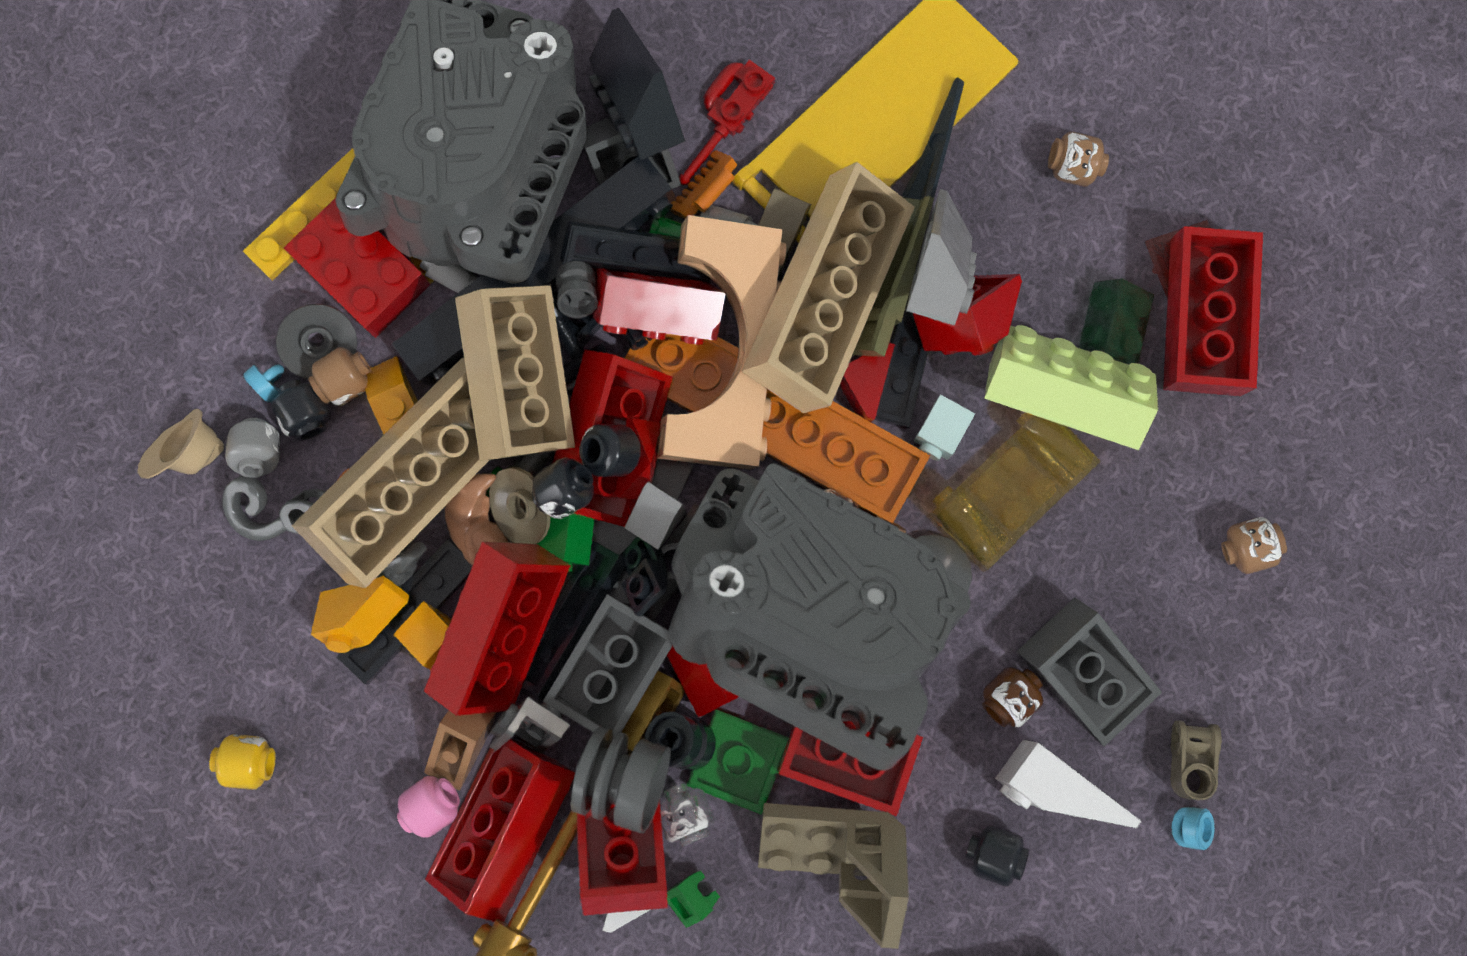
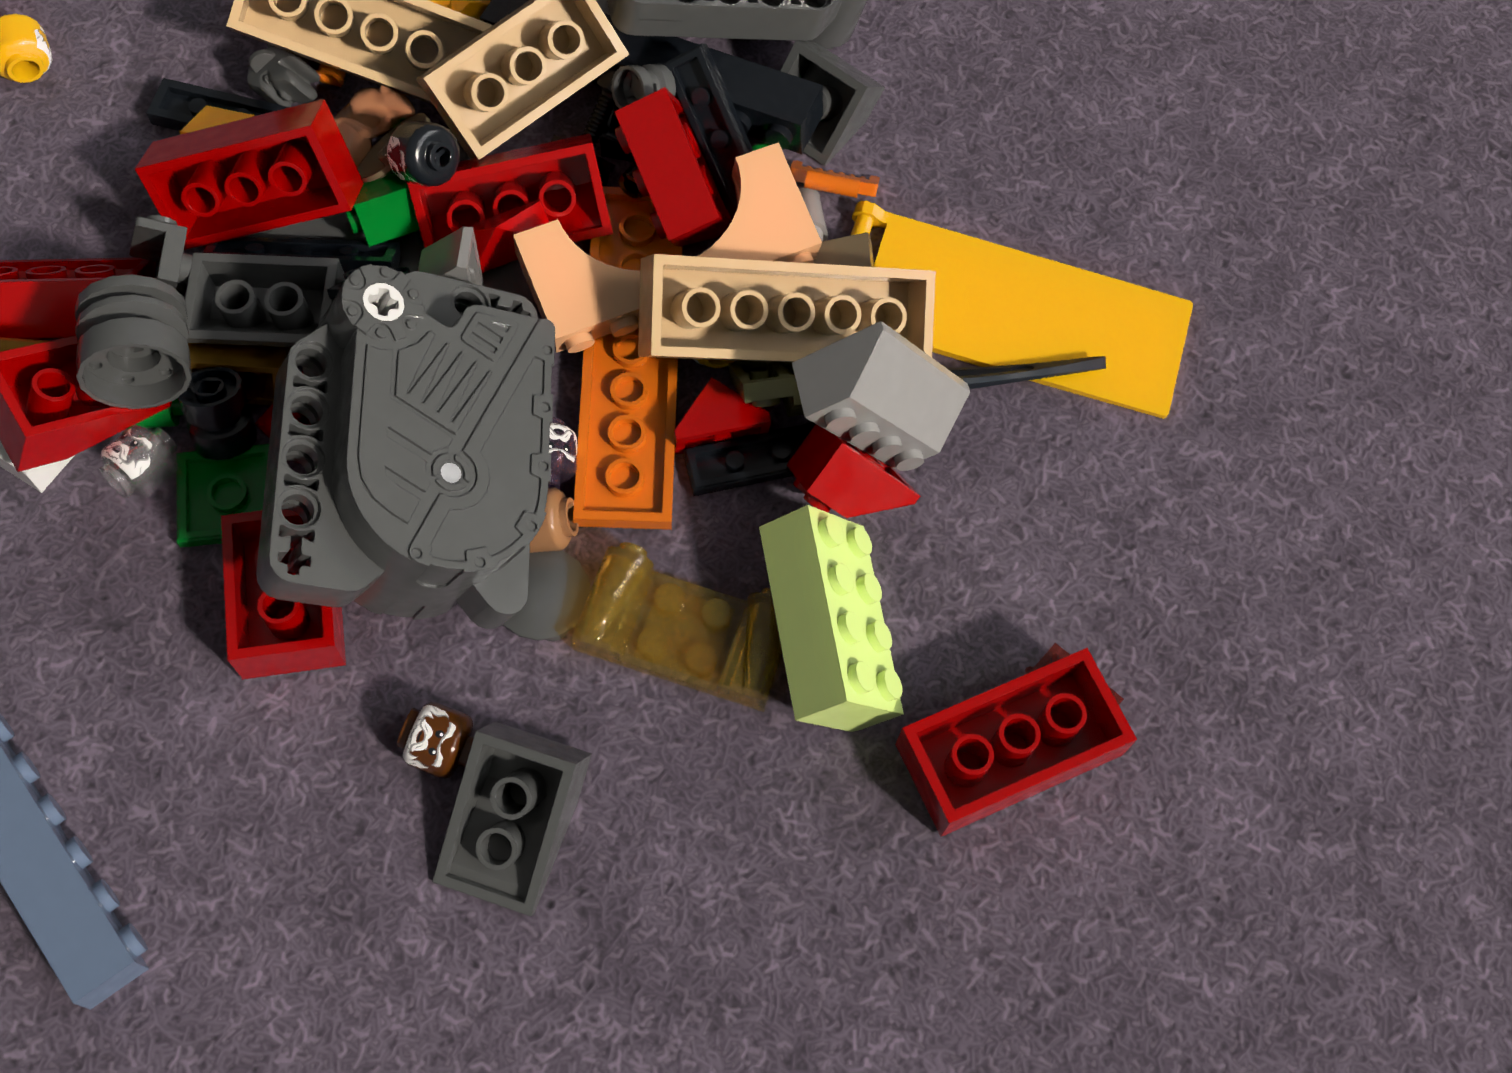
camera: 55 degrees right, 15 degrees down
light orange slope [311,576,409,653] -> none
bright pink head [397,776,460,838] -> none
medium nougat slope [424,710,497,791] -> none
black head [579,424,641,477] -> none
black slope [588,8,685,160] -> none
green tile [667,870,720,928] -> none
red piece [679,59,775,185] -> none
dark tan bracket [758,803,909,949] -> none
light aqua brick [914,394,975,461] -> none
black head [966,825,1030,887] -> none
white slope [995,740,1141,828] -> none
medium nougat head [1048,131,1109,187] -> none
clear green bracket [1079,278,1155,365] -> none
dark tan piece [1170,720,1222,800] -> none
medium azure tile [1172,807,1214,850] -> none
medium nougat head [1221,517,1287,574] -> none

